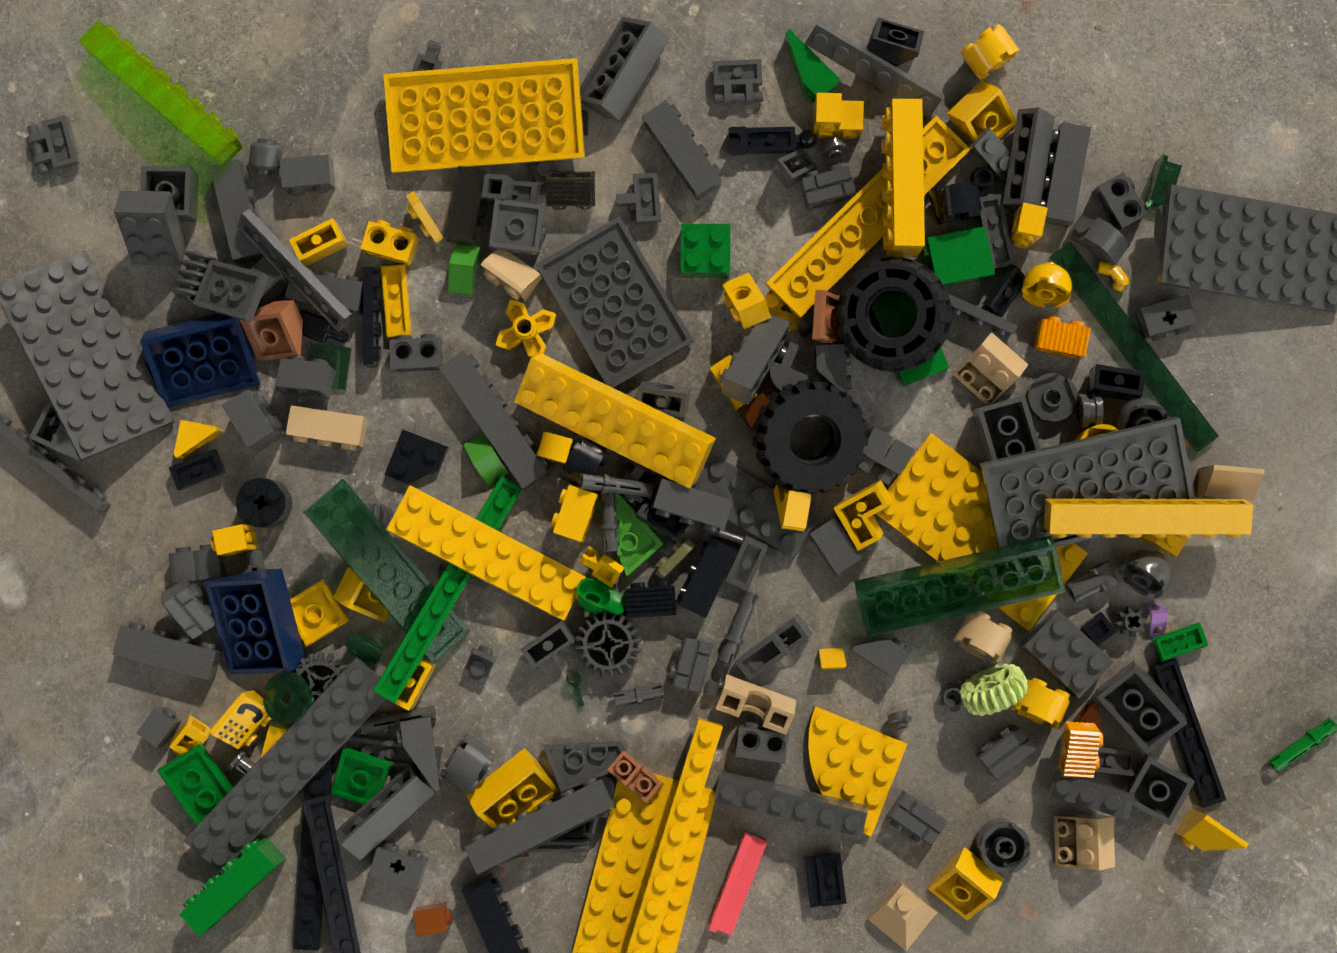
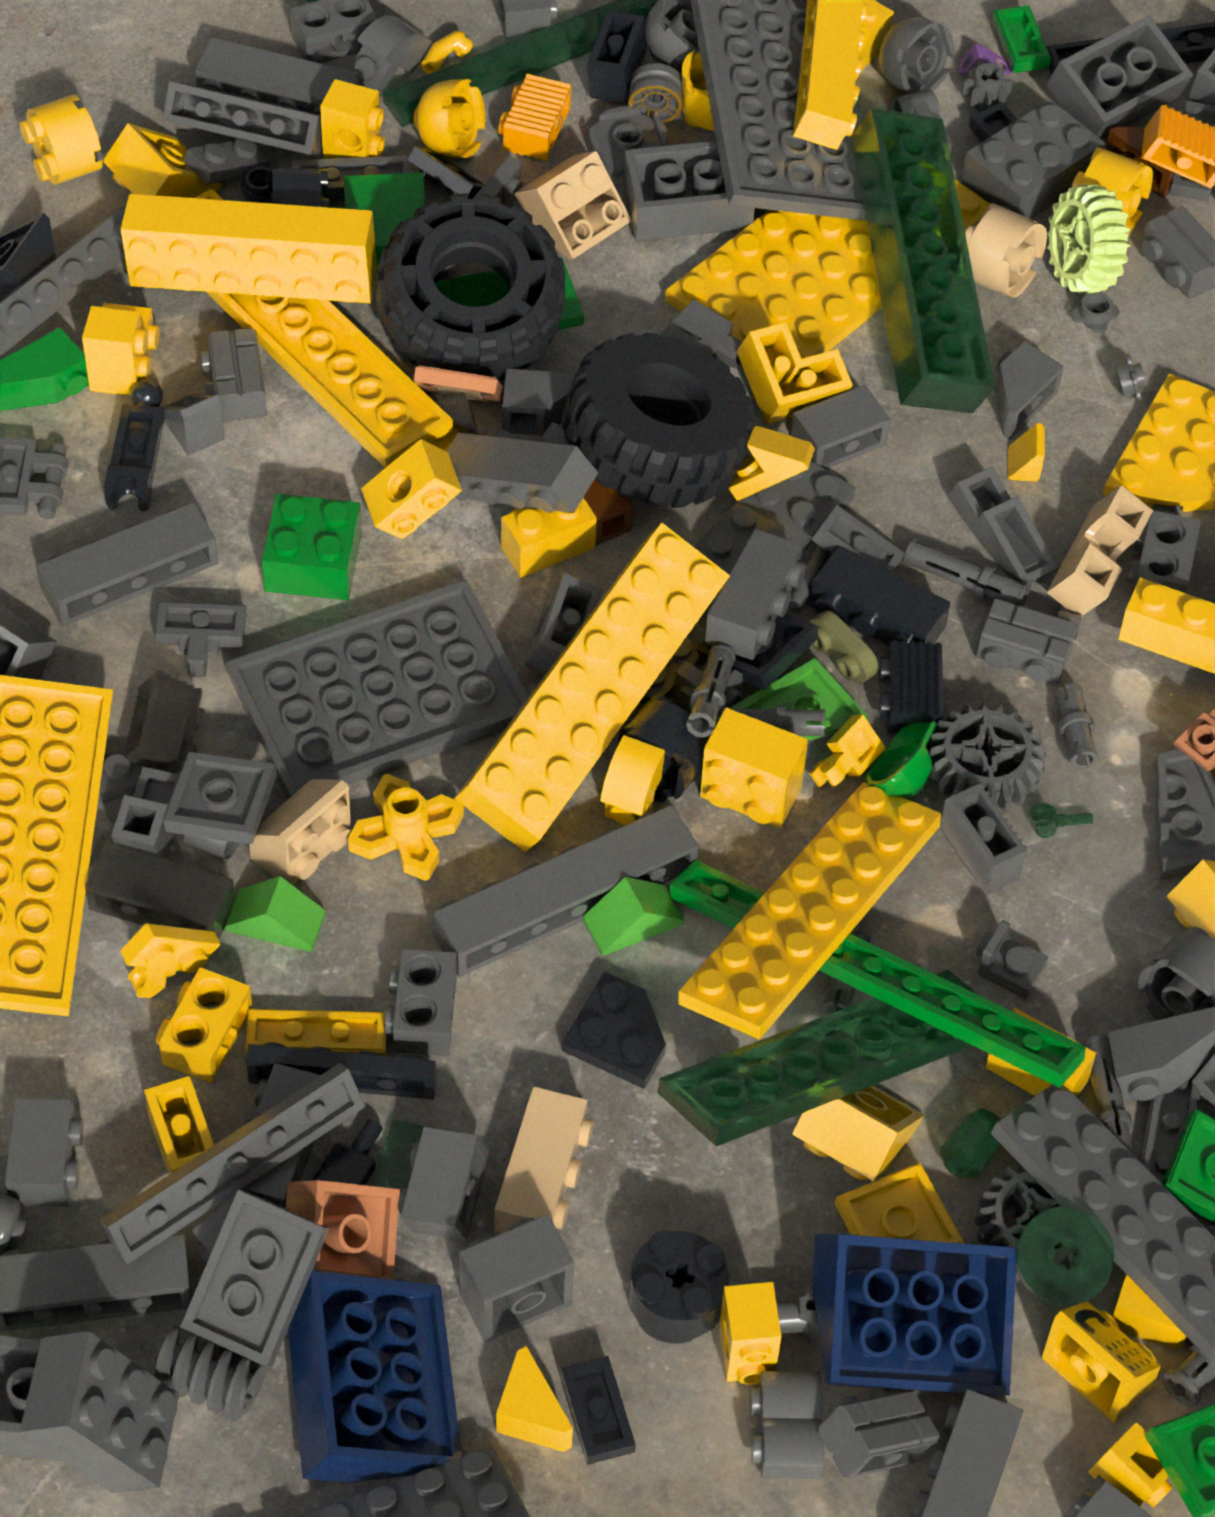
camera: 90 degrees left, 30 degrees down
dark grey plate [822,138,846,160] -> none

